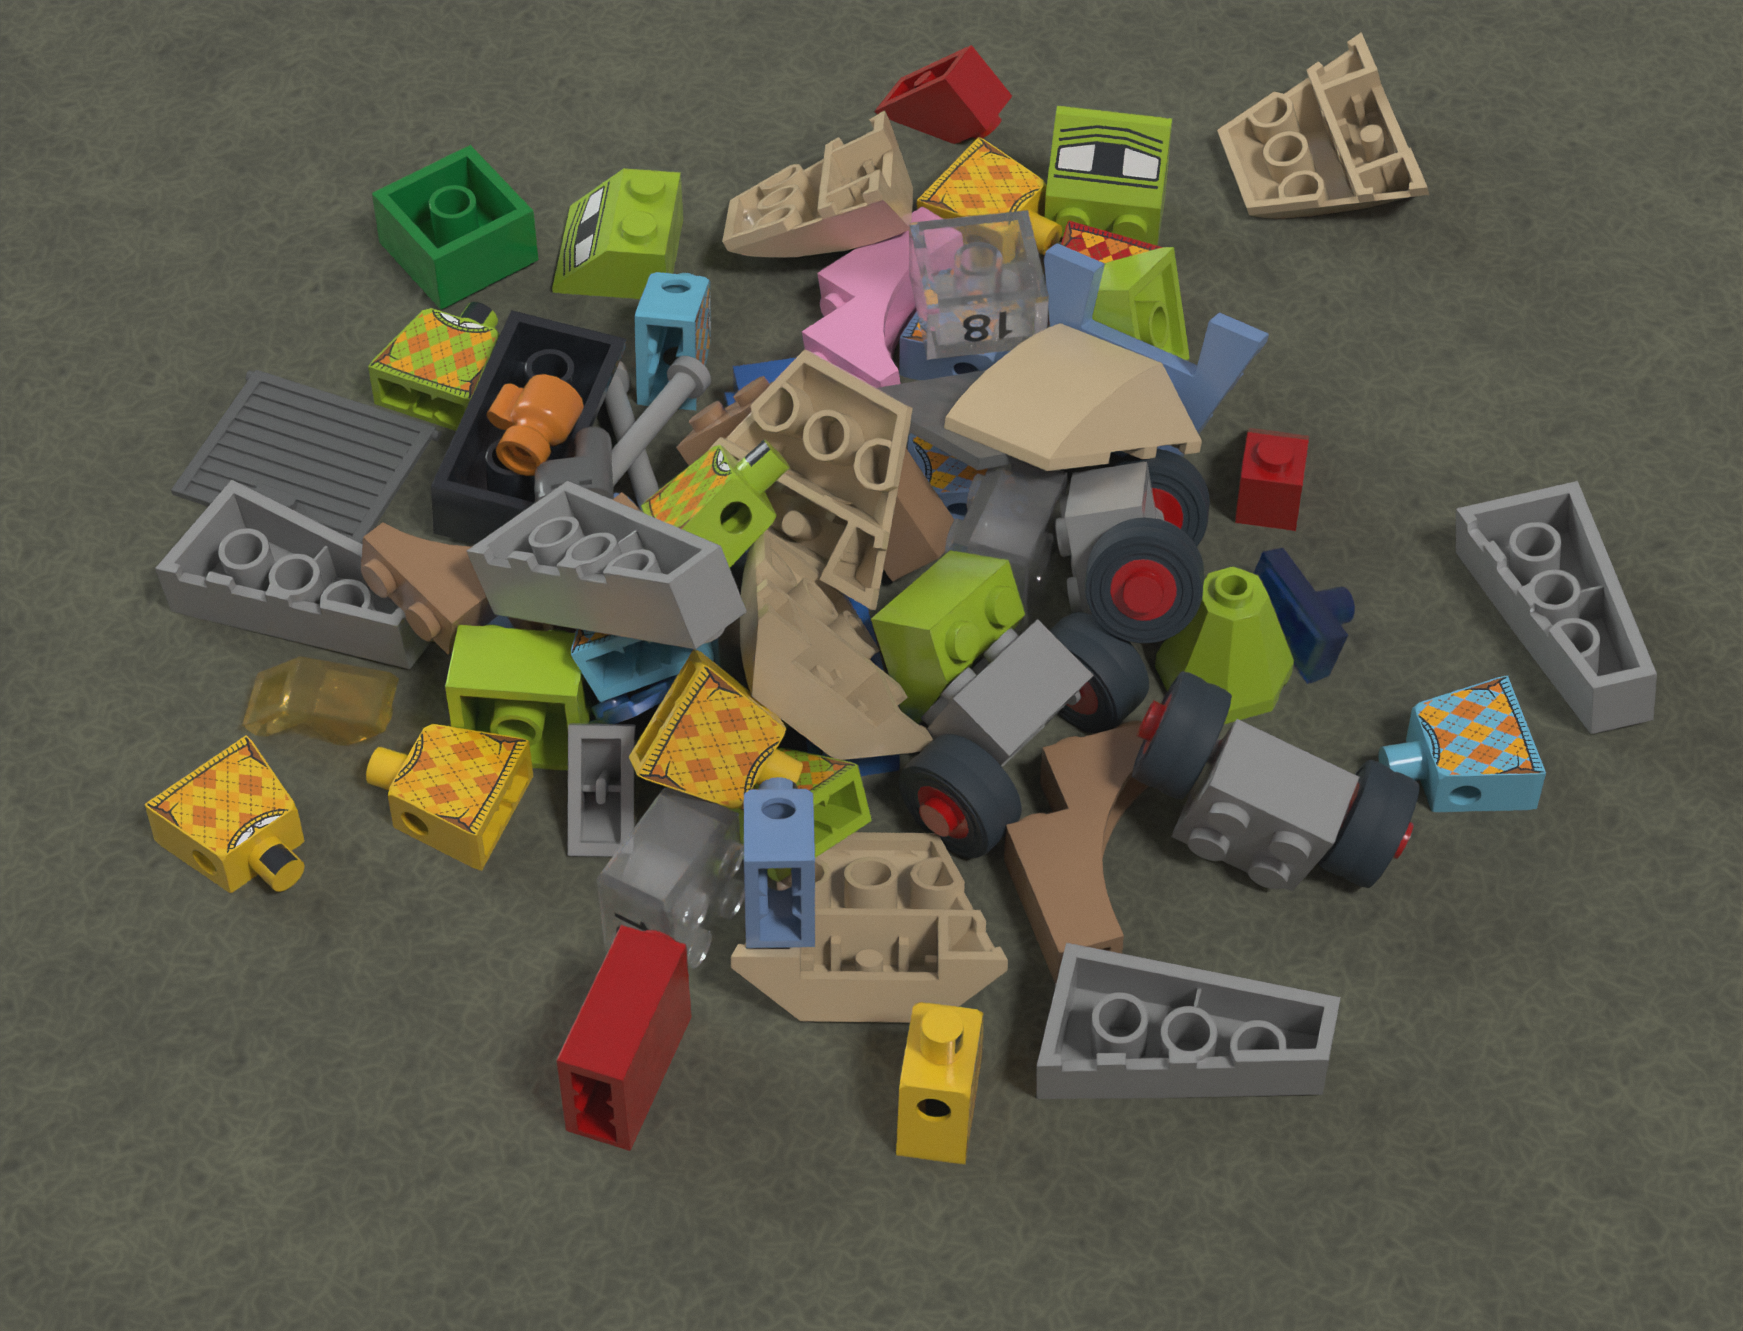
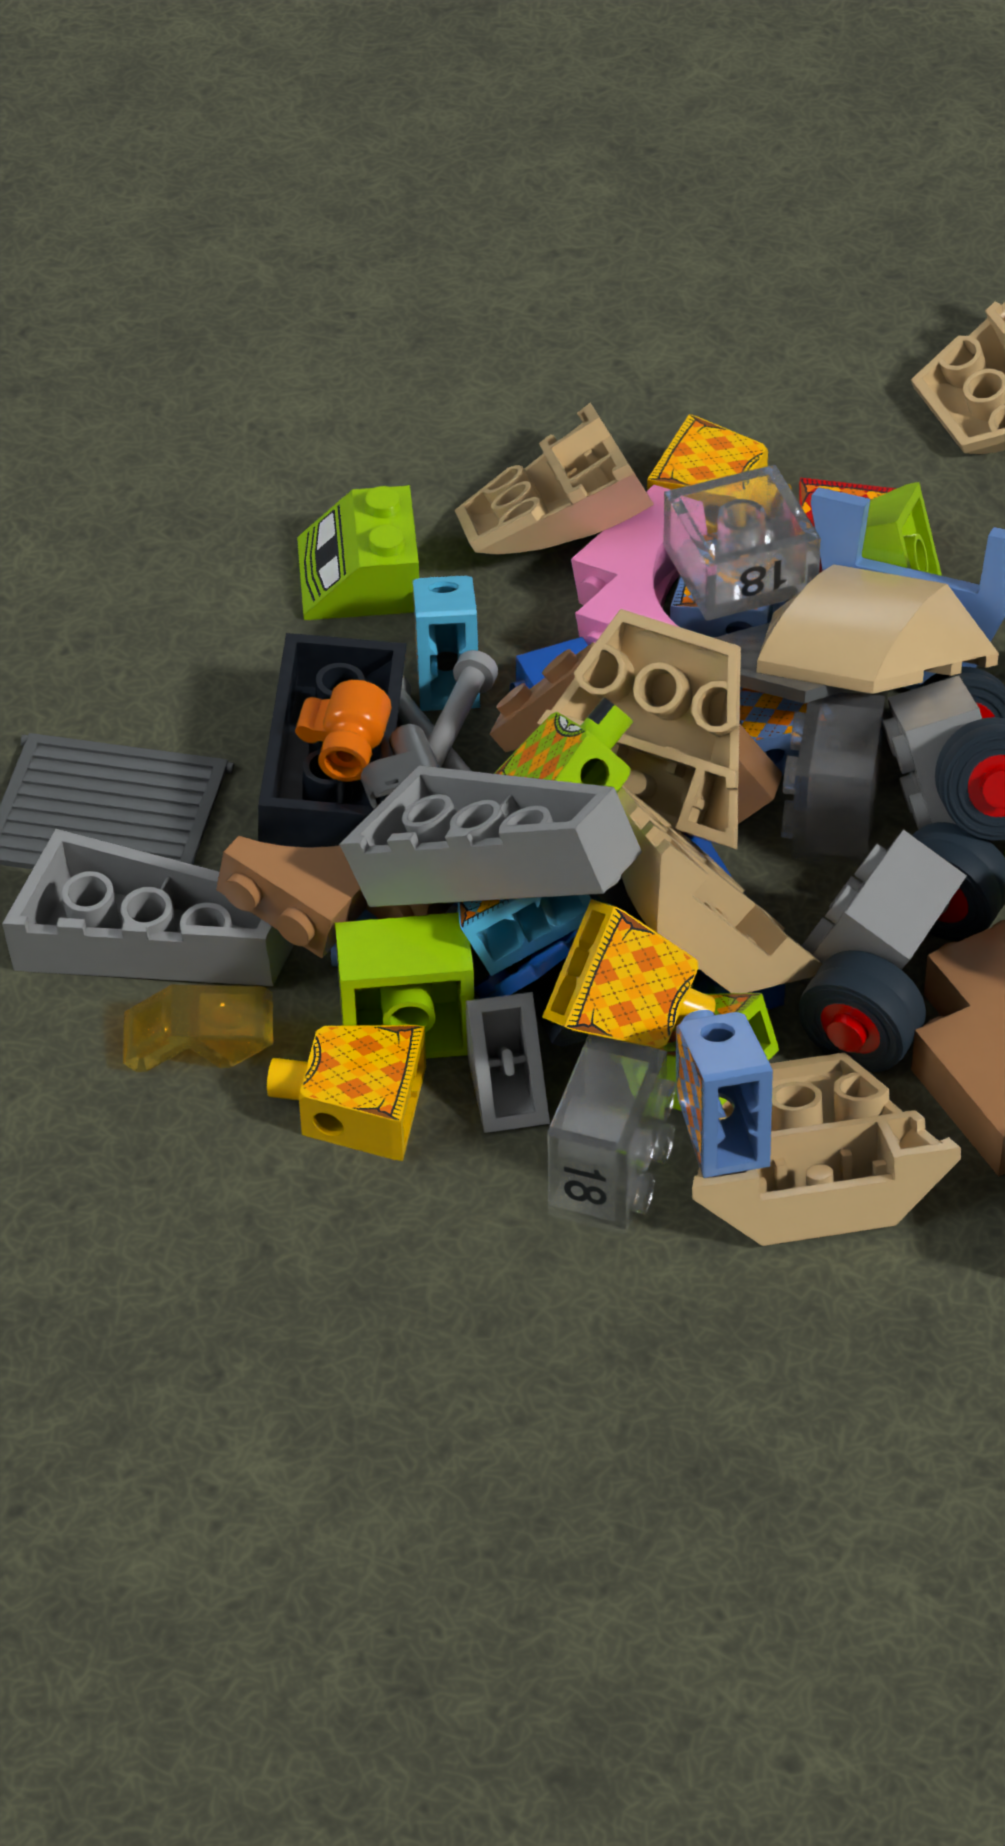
camera: 10 degrees left, 5 degrees down
yellow torso [145,735,305,893] -> none
lime torso [368,302,500,431] -> none
green brick [372,145,539,310] -> none
red brick [556,925,692,1151] -> none
lime slope [871,550,1025,725] -> none
red slope [874,45,1012,144] -> none
yellow torso [896,1002,983,1165] -> none
lime slope [1044,106,1172,246] -> none

